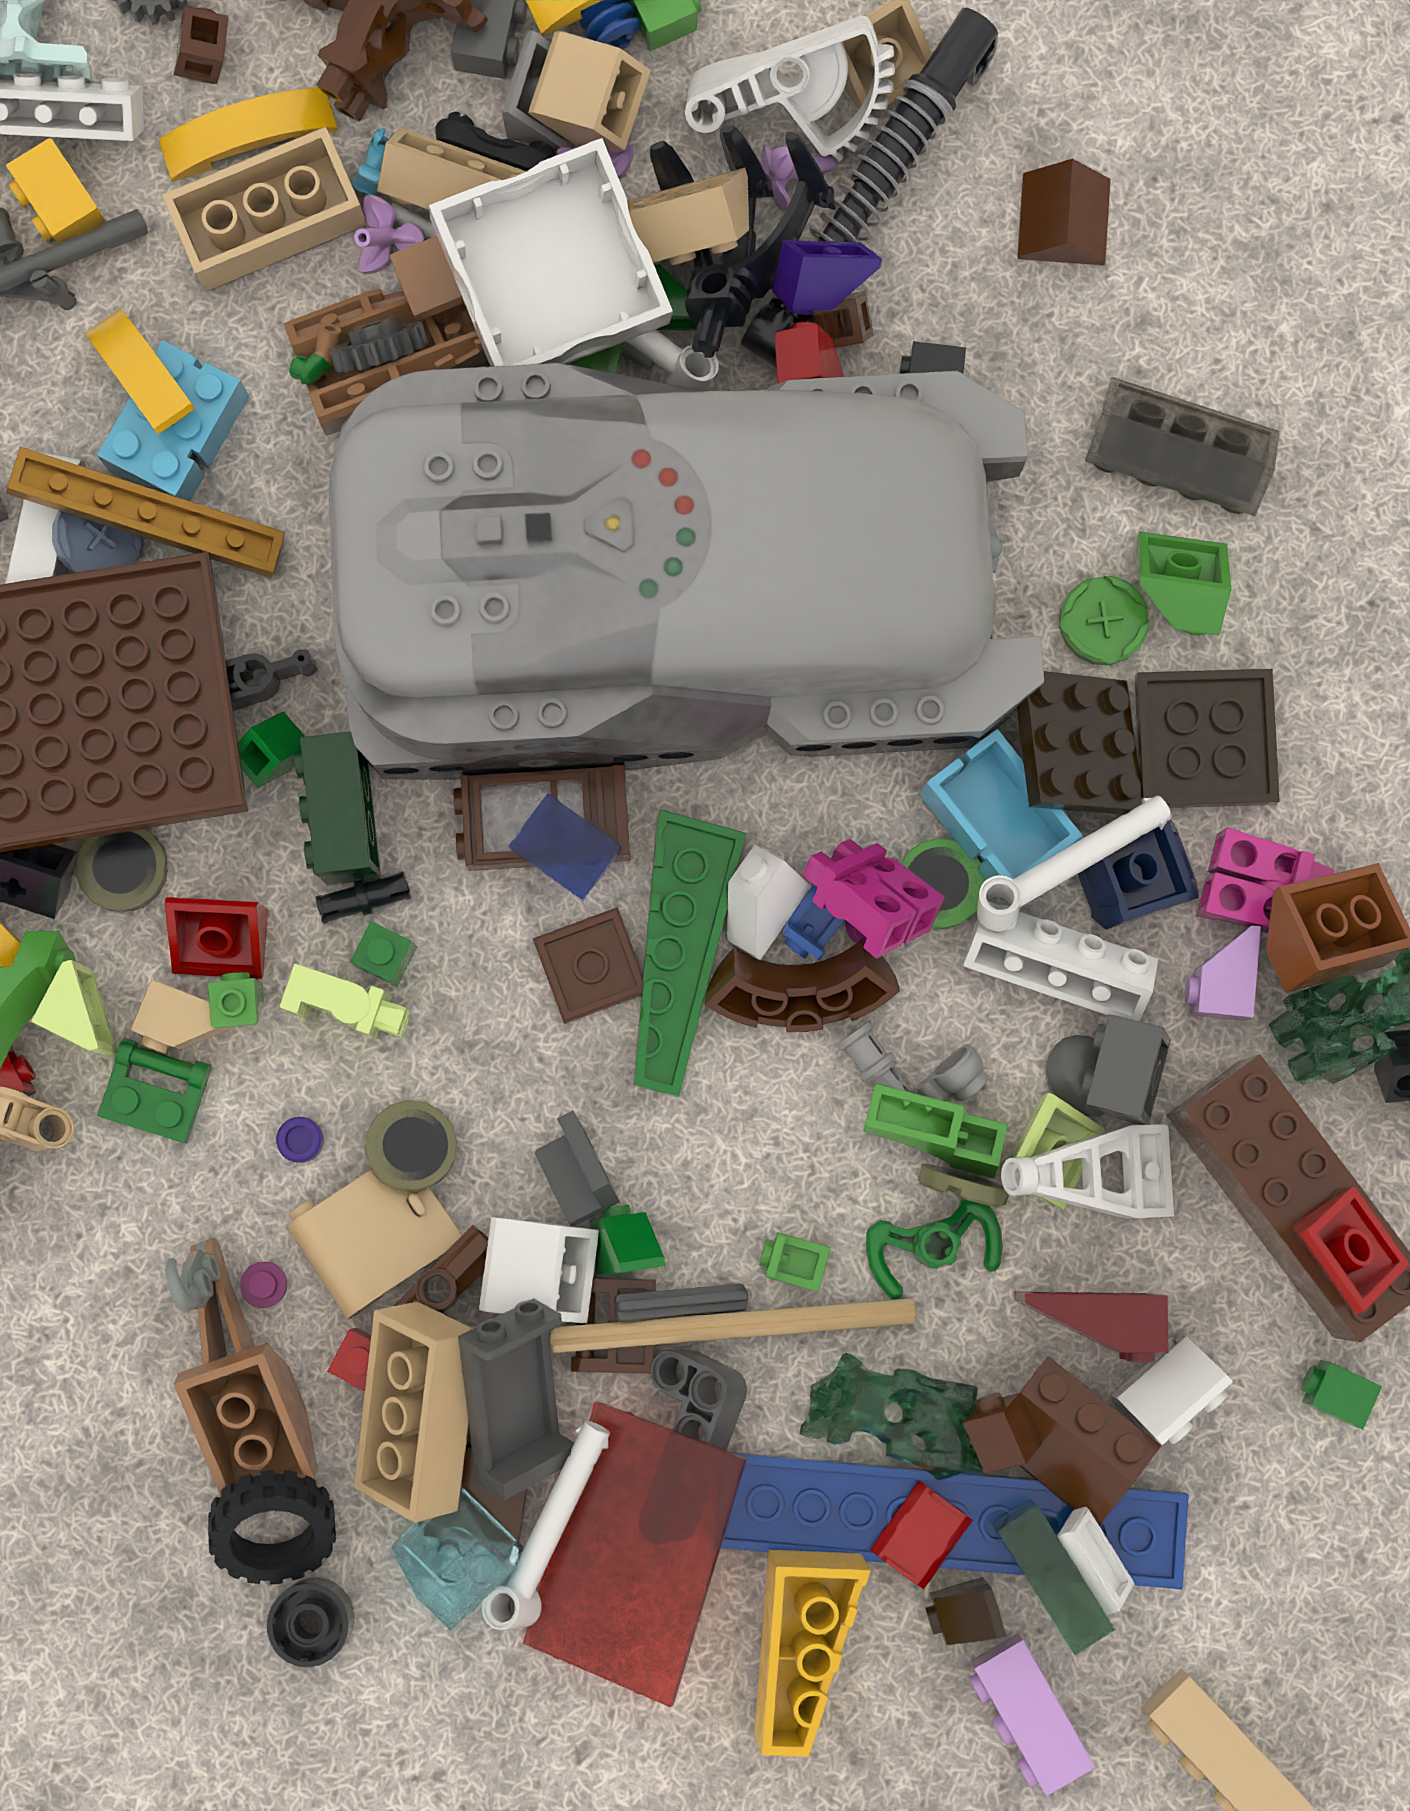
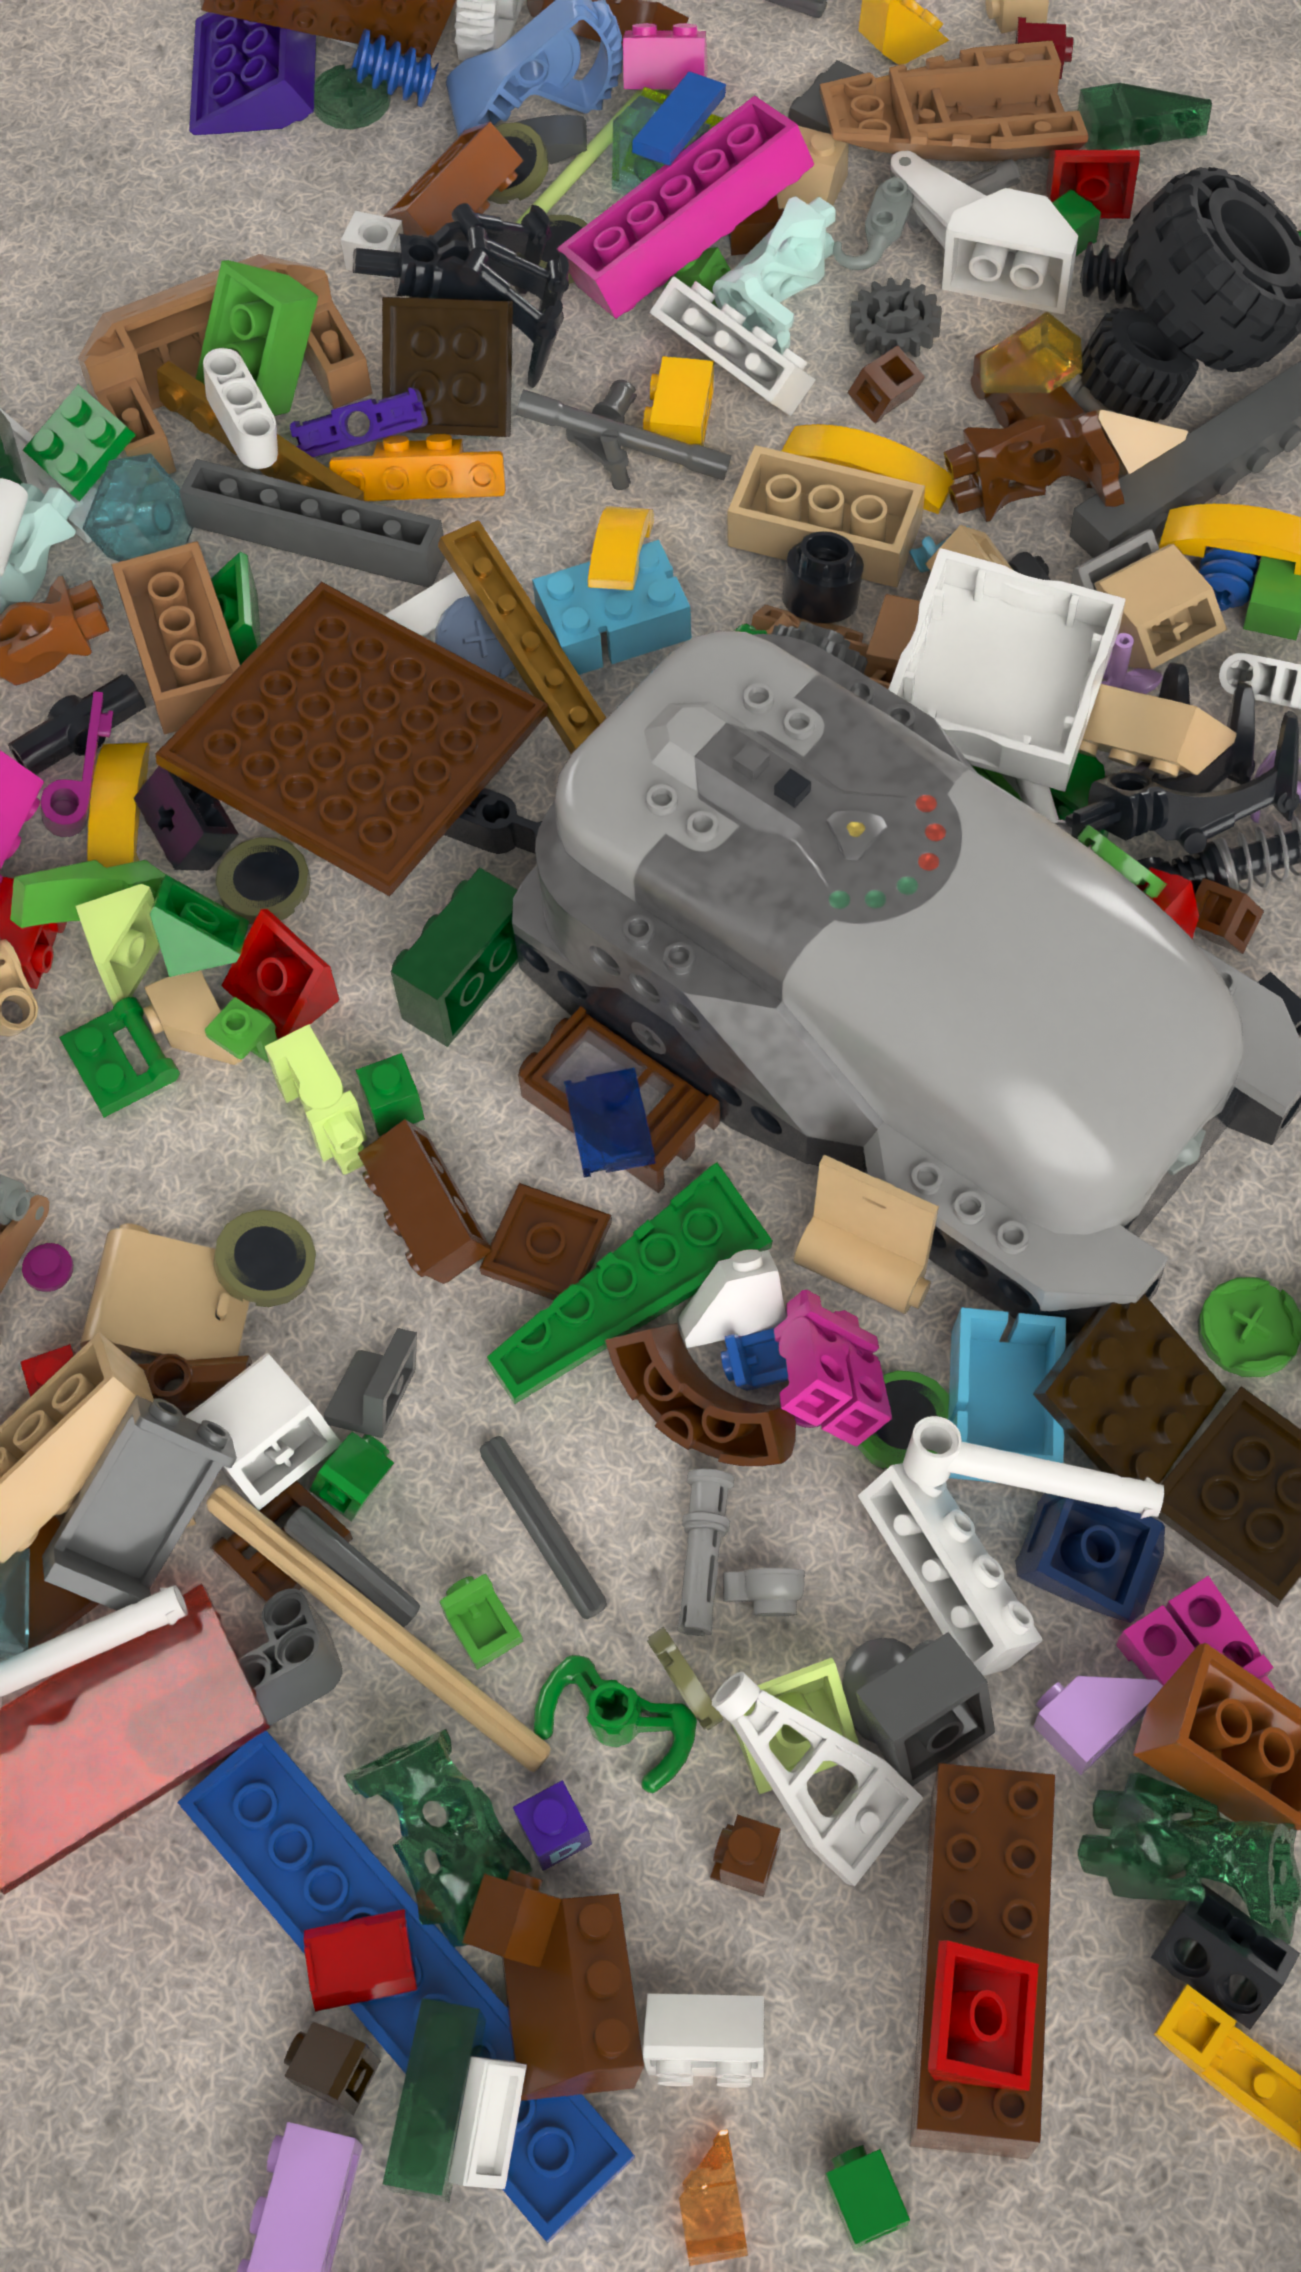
camera: 45 degrees right, 20 degrees down
green brick [238,711,306,788] -> none
dark purple tile [276,1117,324,1163] -> none
black pin [316,871,411,924] -> none
lavender plant [354,195,424,273] -> none
yellow wedge [754,1550,871,1757] -> none
dark purple slope [772,240,882,315] -> none
bright green slope [863,1083,1008,1178] -> none
dark red slope [1015,1291,1168,1362] -> none
none -> green slope [150,874,249,977]
none -> reddish brown brick [358,1120,493,1284]
none -> dark grey axle [480,1436,607,1619]
none -> dark purple brick [513,1780,592,1871]
none -> clear orange slope [679,2130,748,2266]
none -> reddish brown brick [710,1814,781,1897]
none -> black piece [782,531,864,623]
none -> tan door [794,1155,939,1314]
none -> bright green tile [1077,824,1167,899]

